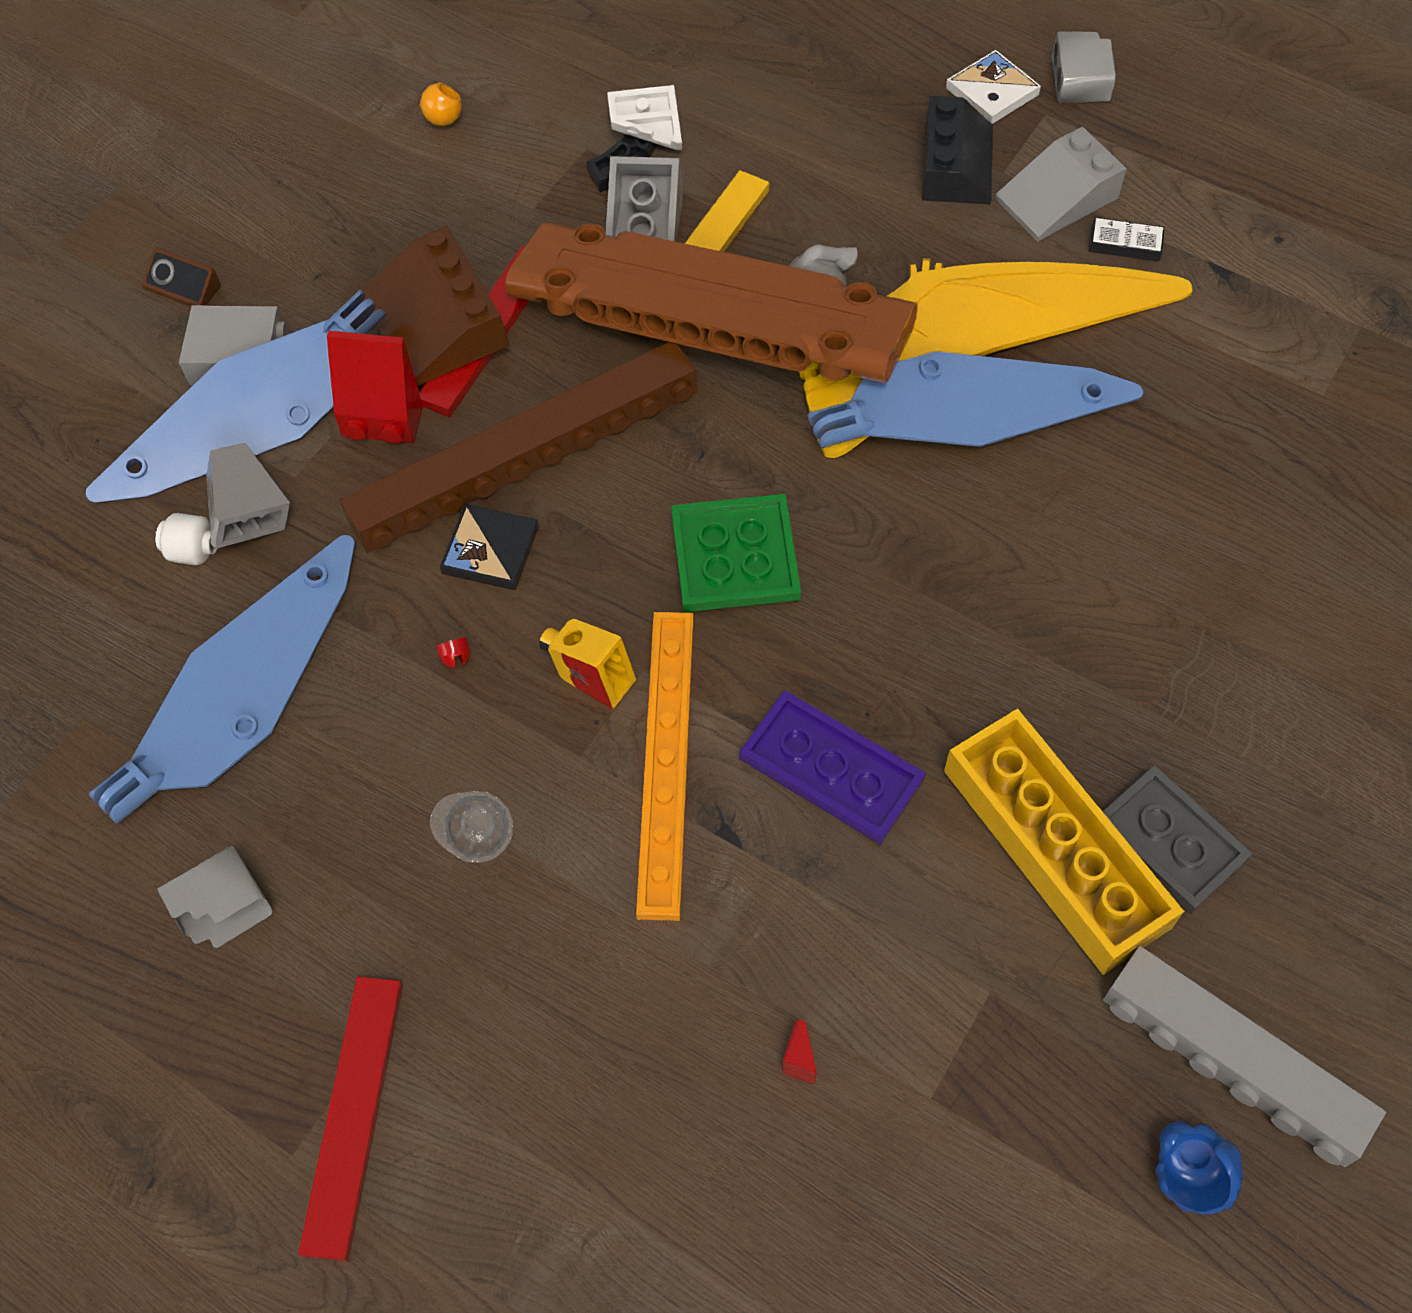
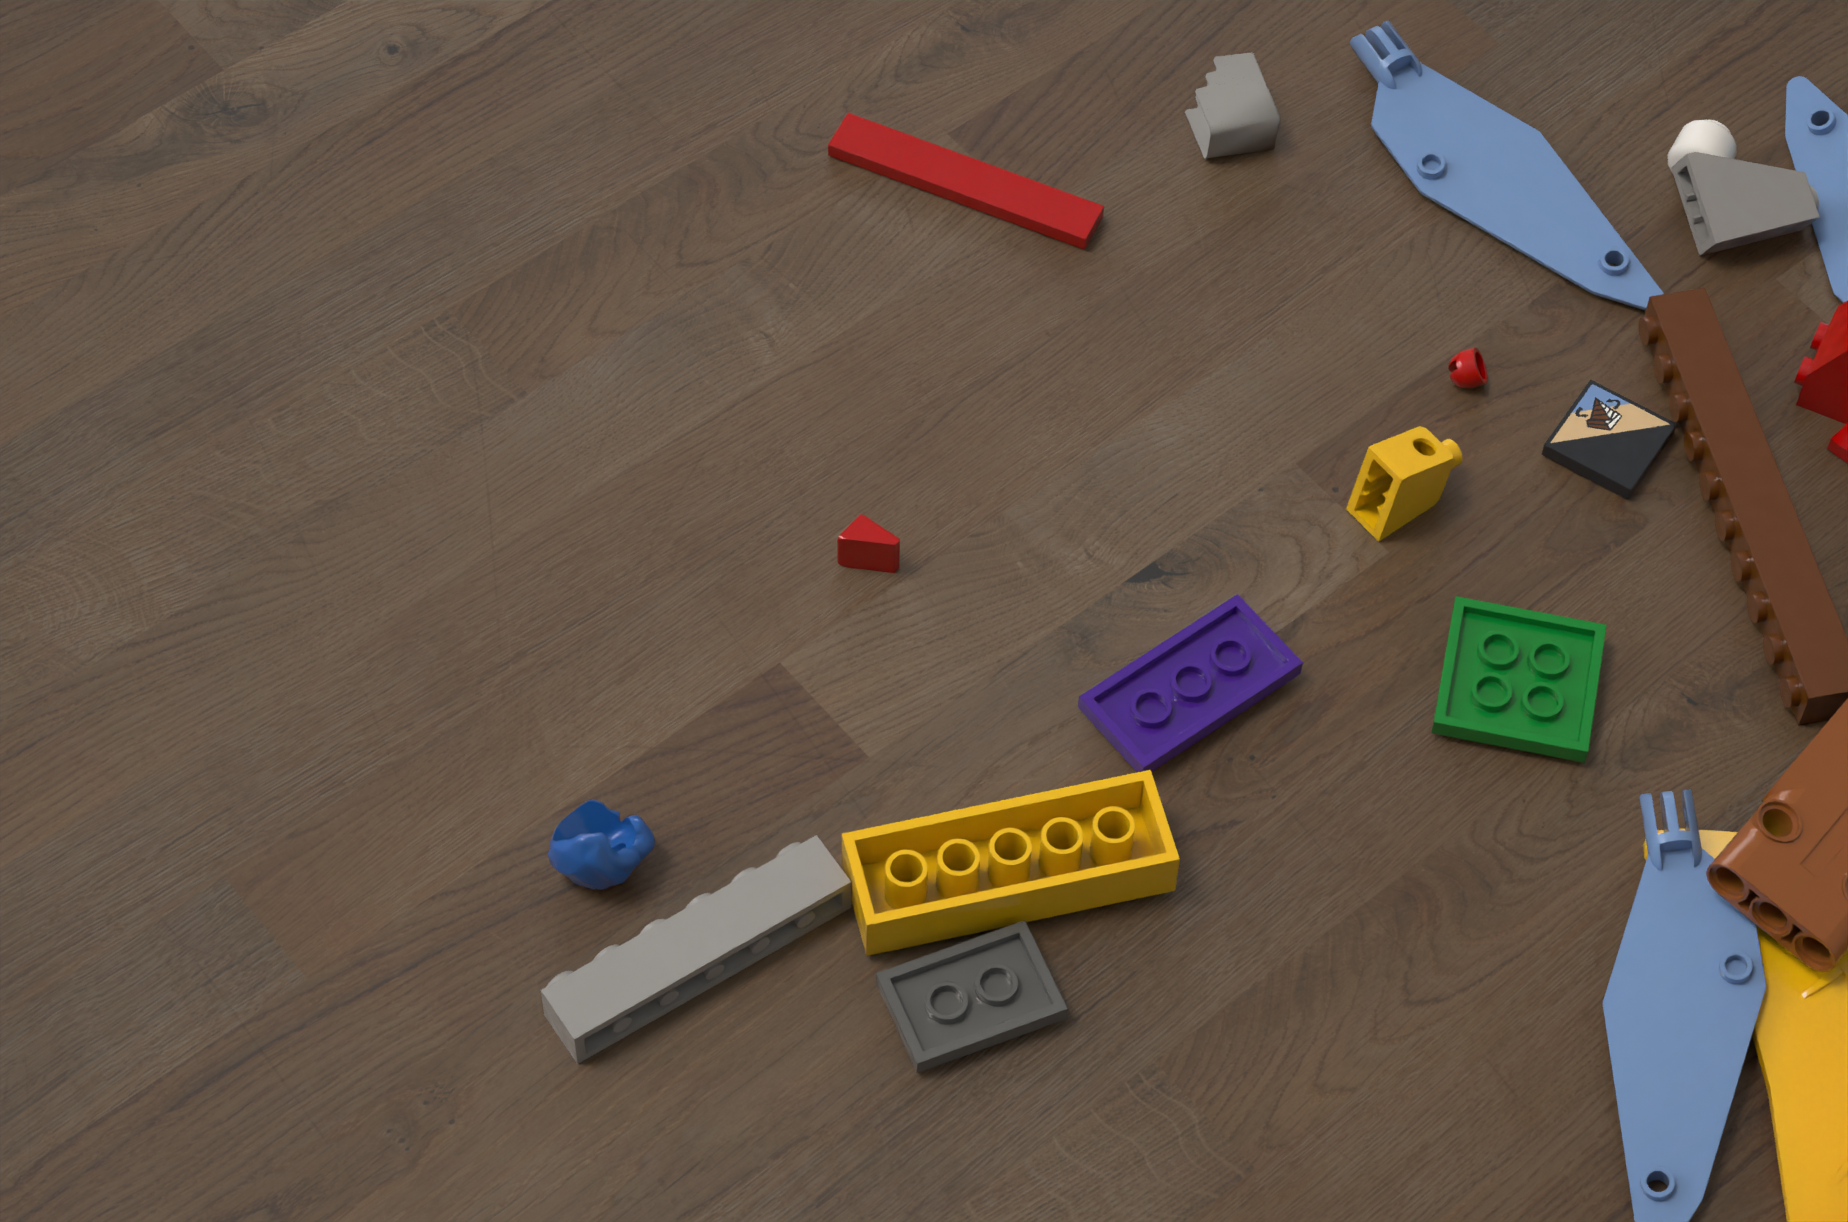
camera: 105 degrees right, 5 degrees down
clear piece [430,791,513,863] -> none
light orange tile [636,612,694,921] -> none

